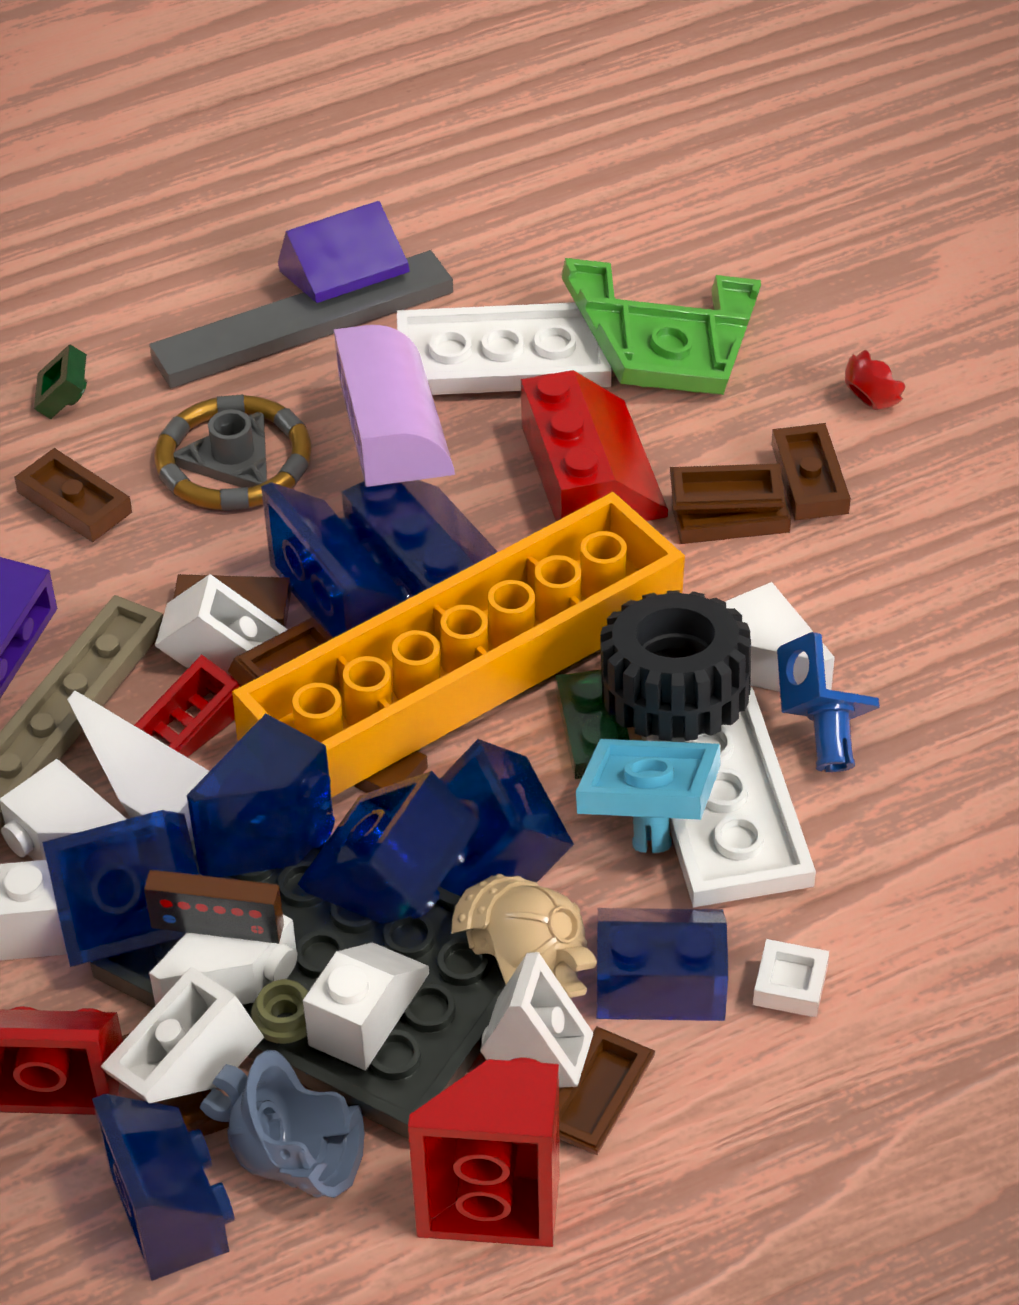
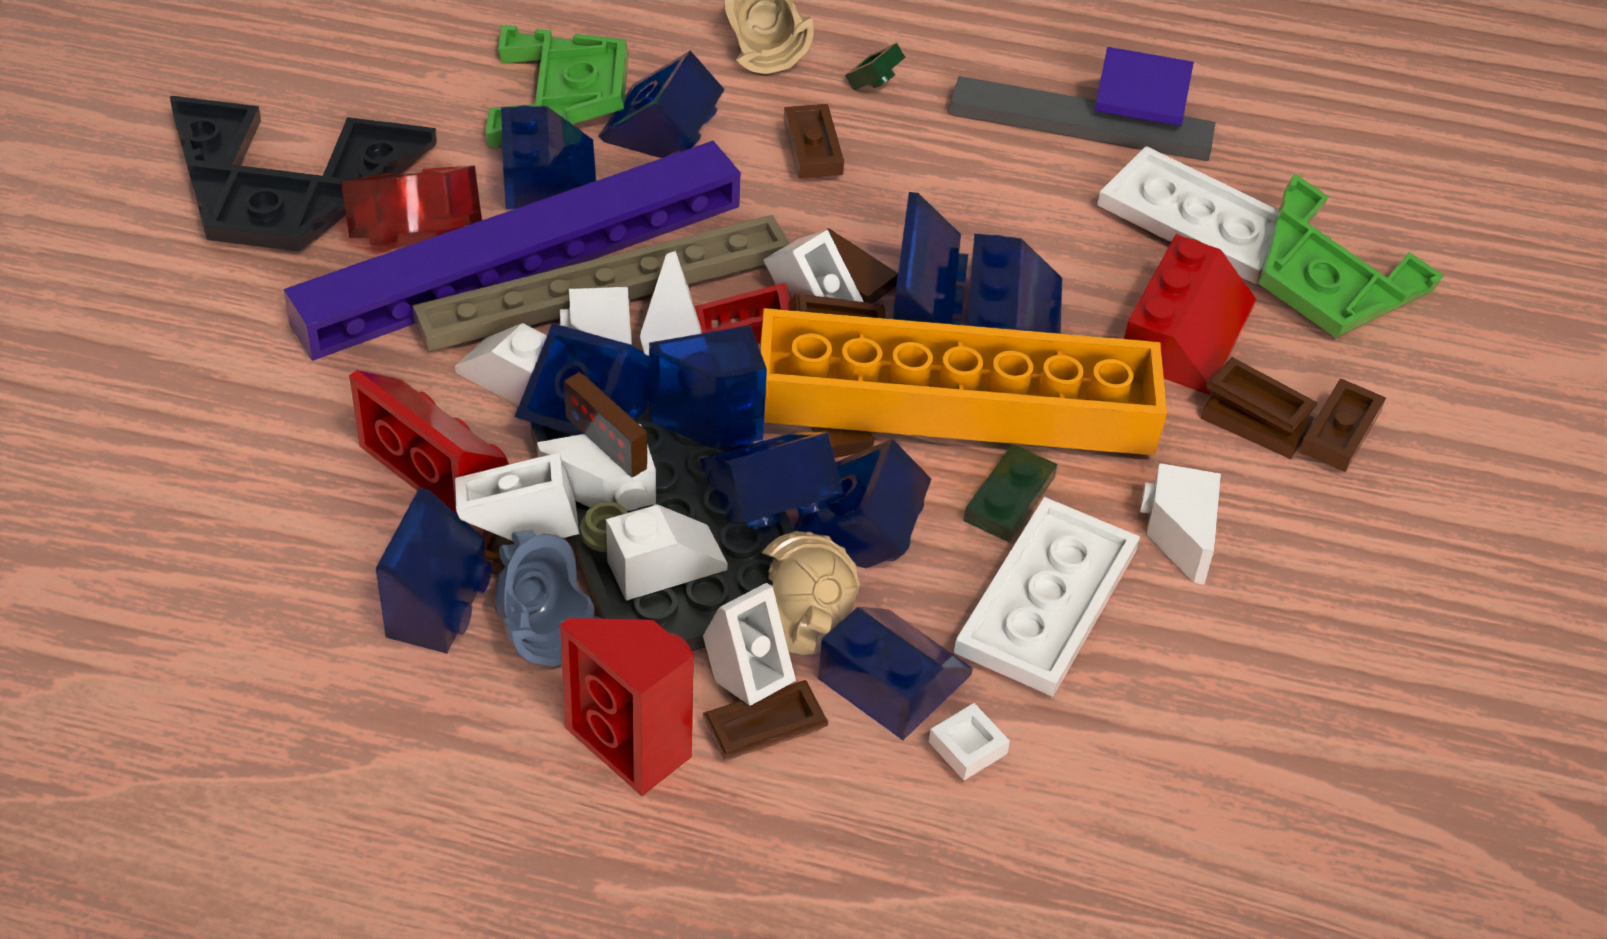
camera: 35 degrees right, 0 degrees up
dark grey piece [154,394,311,511] -> none
lavender brick [334,325,455,487] -> none
medium azure tile [576,739,720,853] -> none
black tyre [600,590,751,741] -> none
blue bracket [777,632,880,772] -> none
red plate [845,350,905,410] -> none

